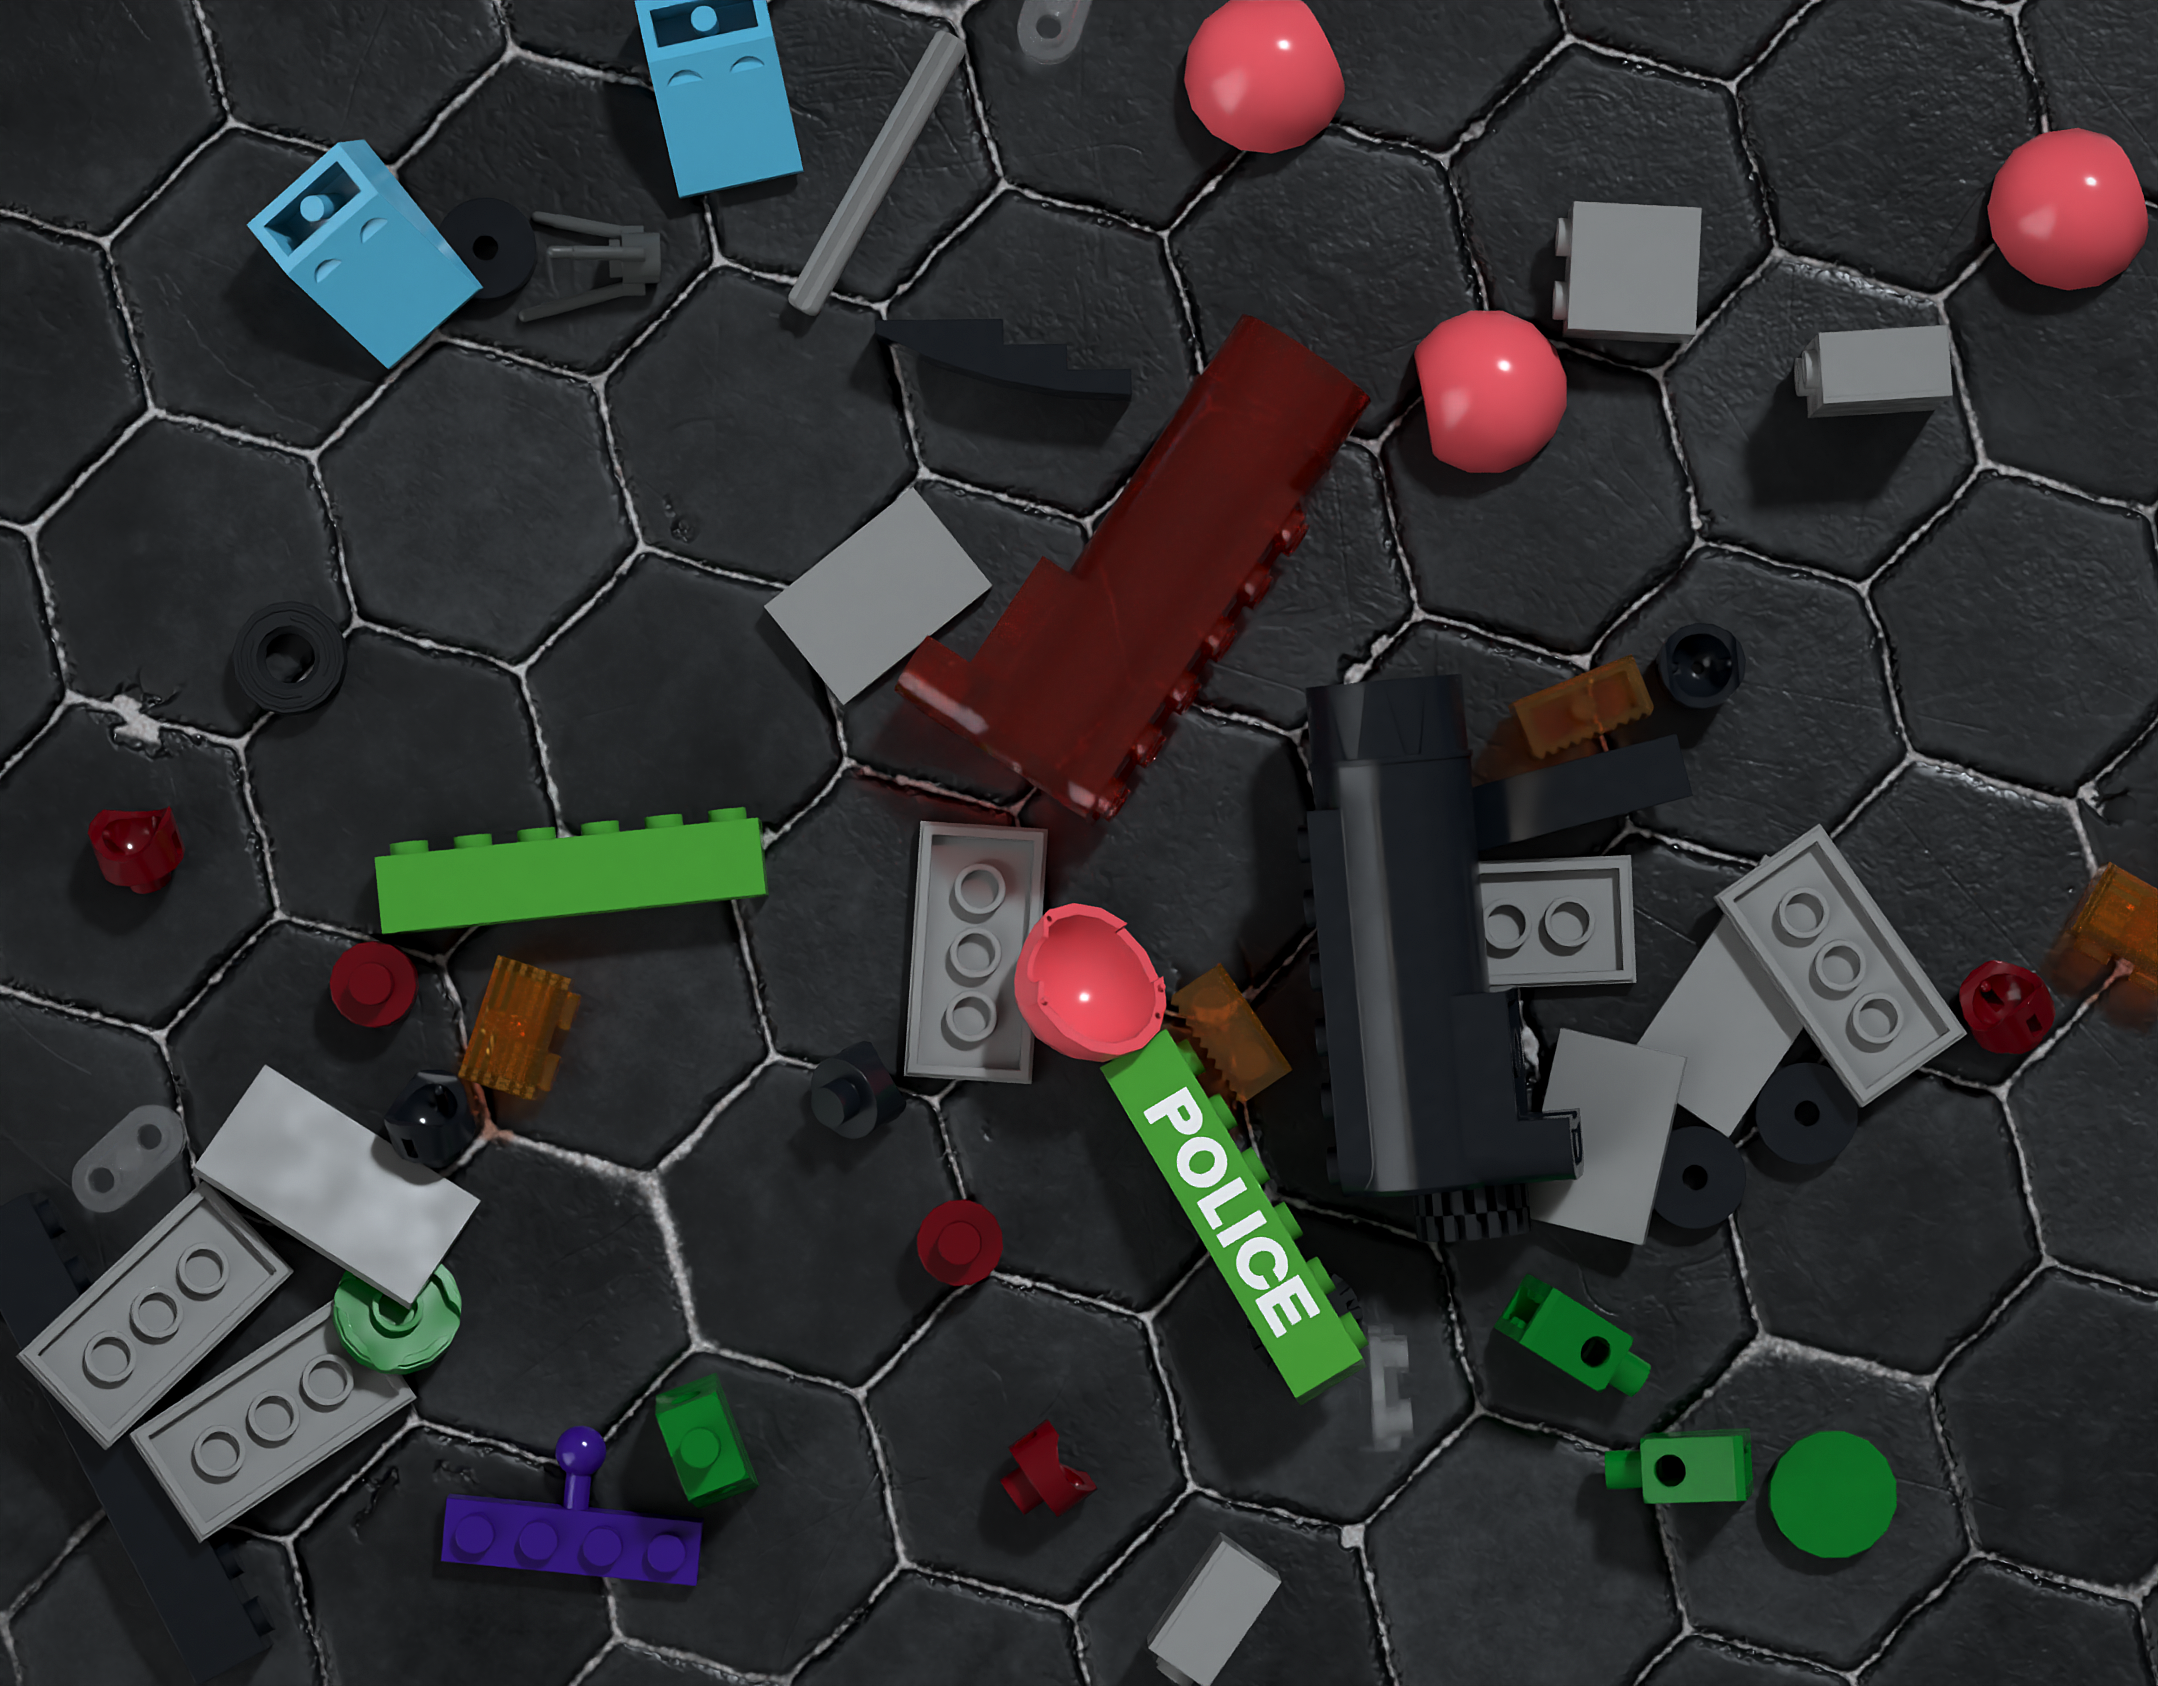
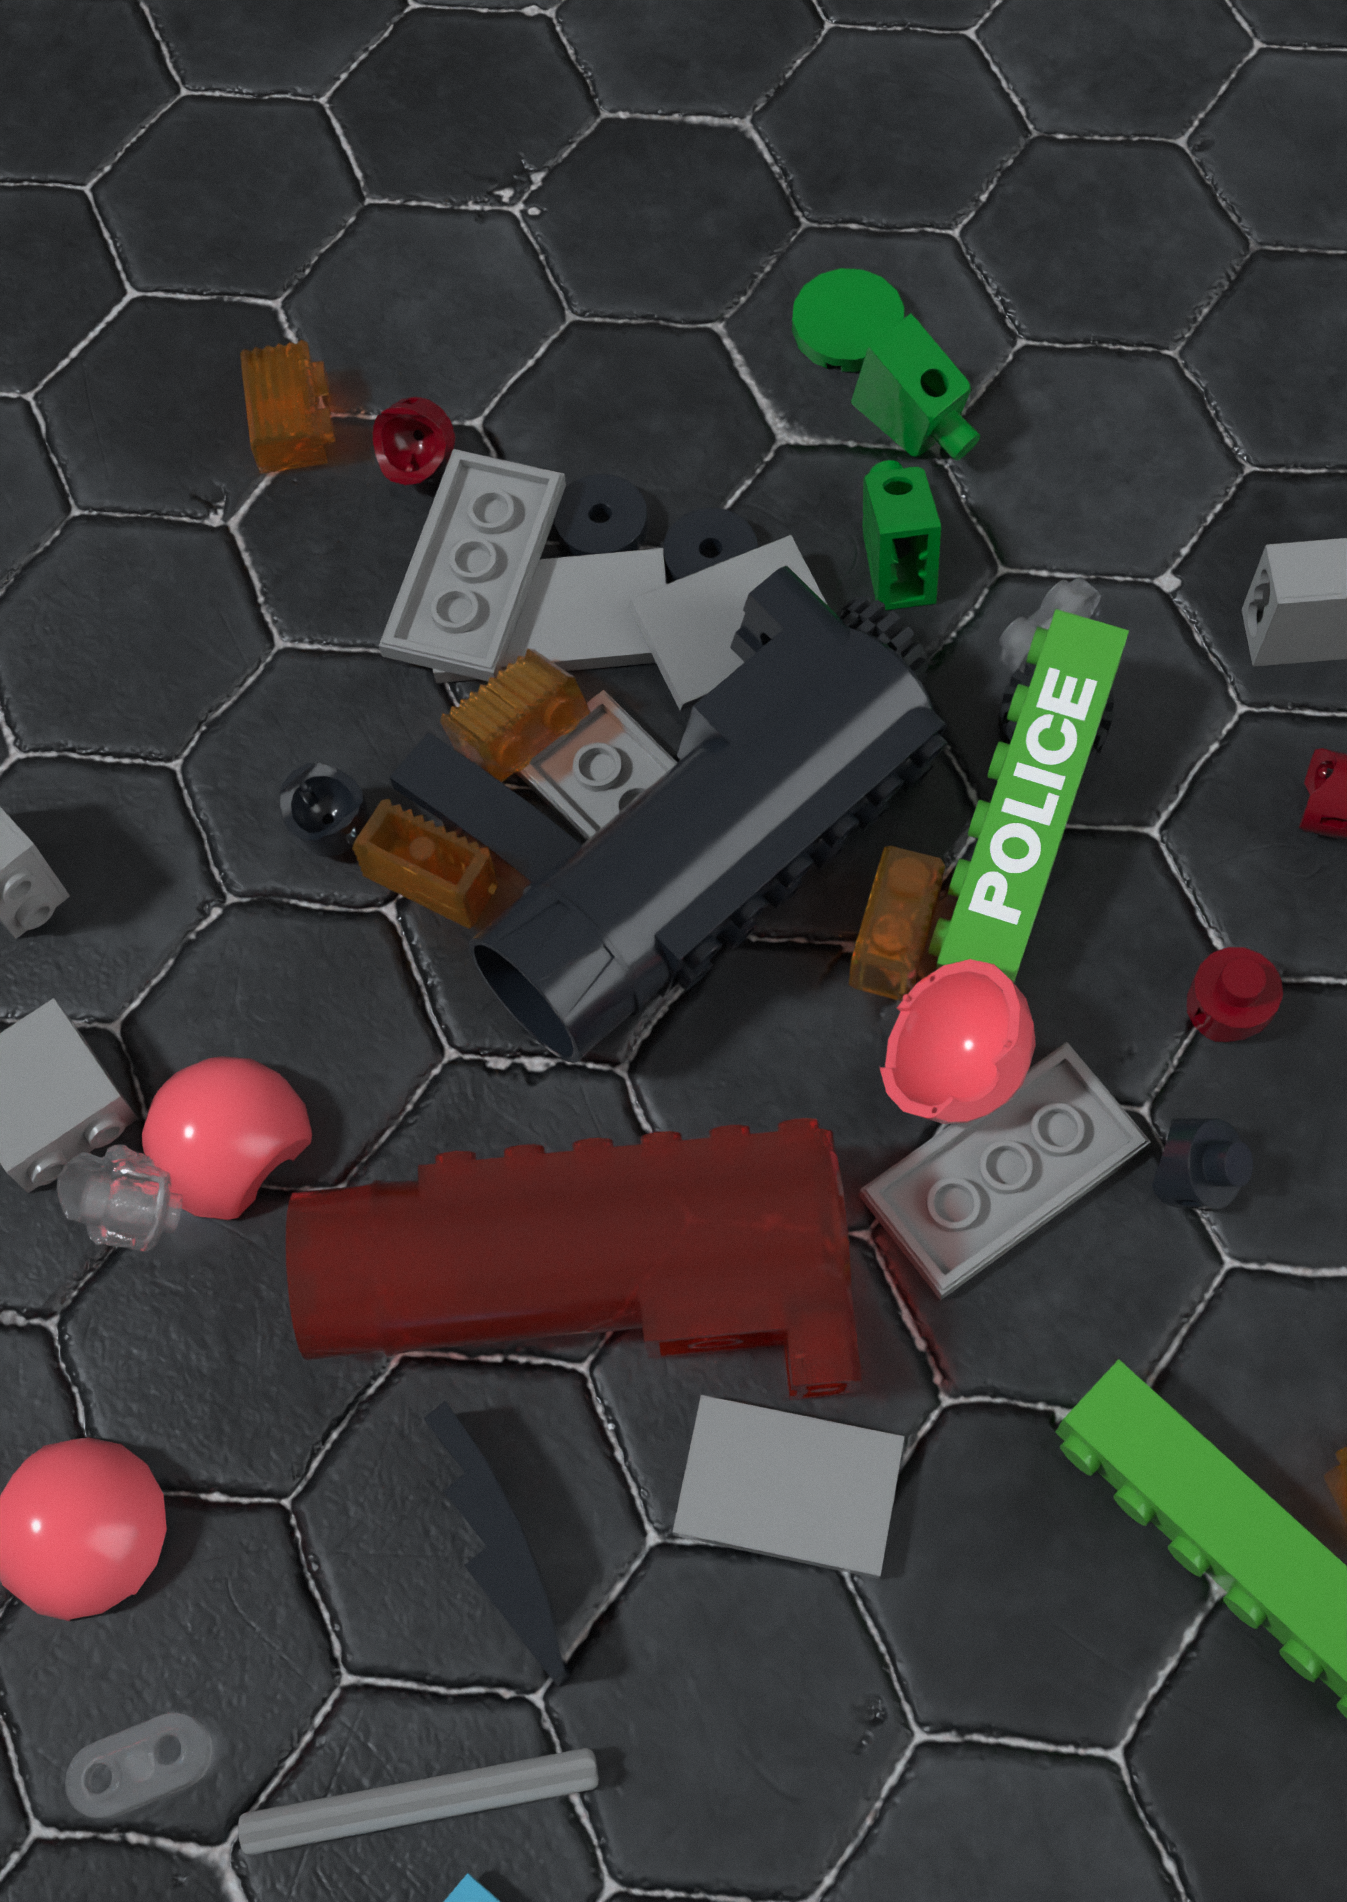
camera: 125 degrees left, 20 degrees down
none -> clear head [57,1145,183,1252]
none -> clear orange brick [440,648,591,783]

